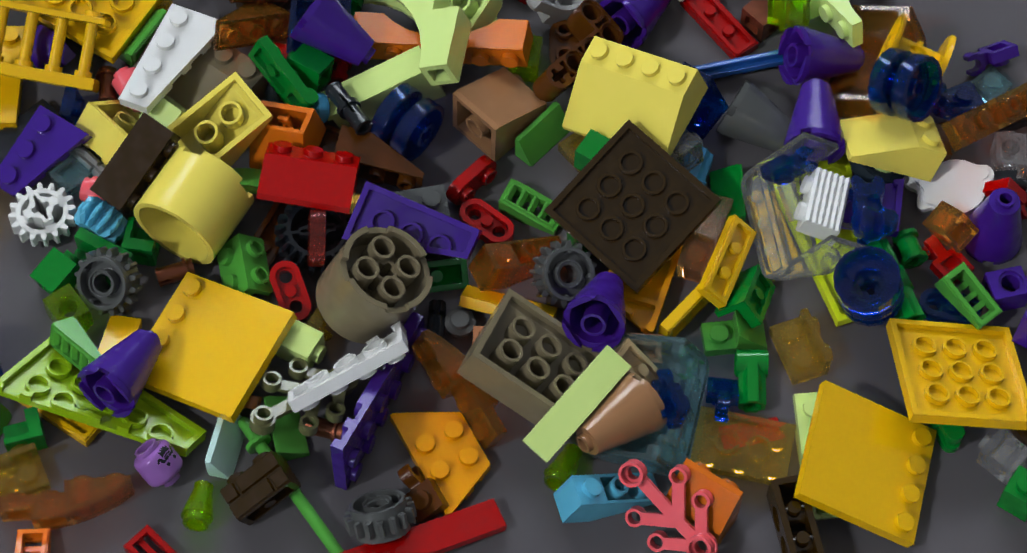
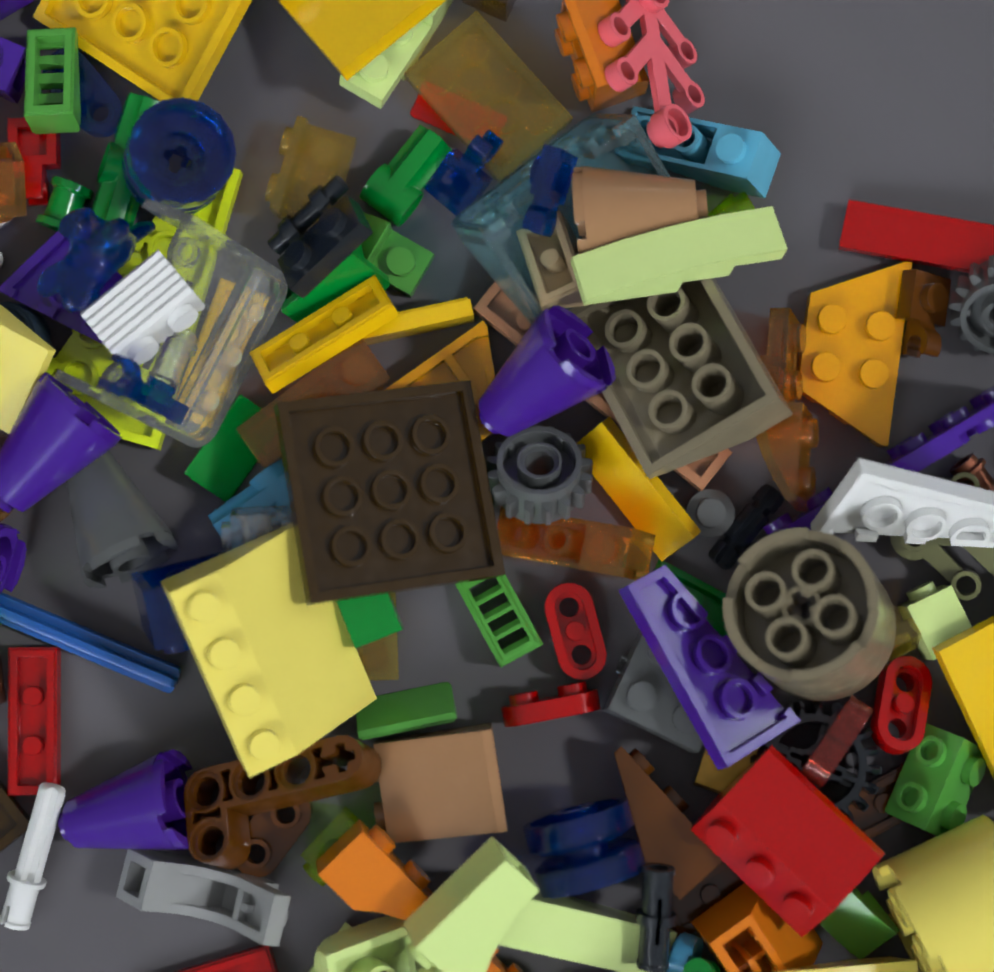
camera: 145 degrees left, 25 degrees up
none -> black plate [267,175,373,298]

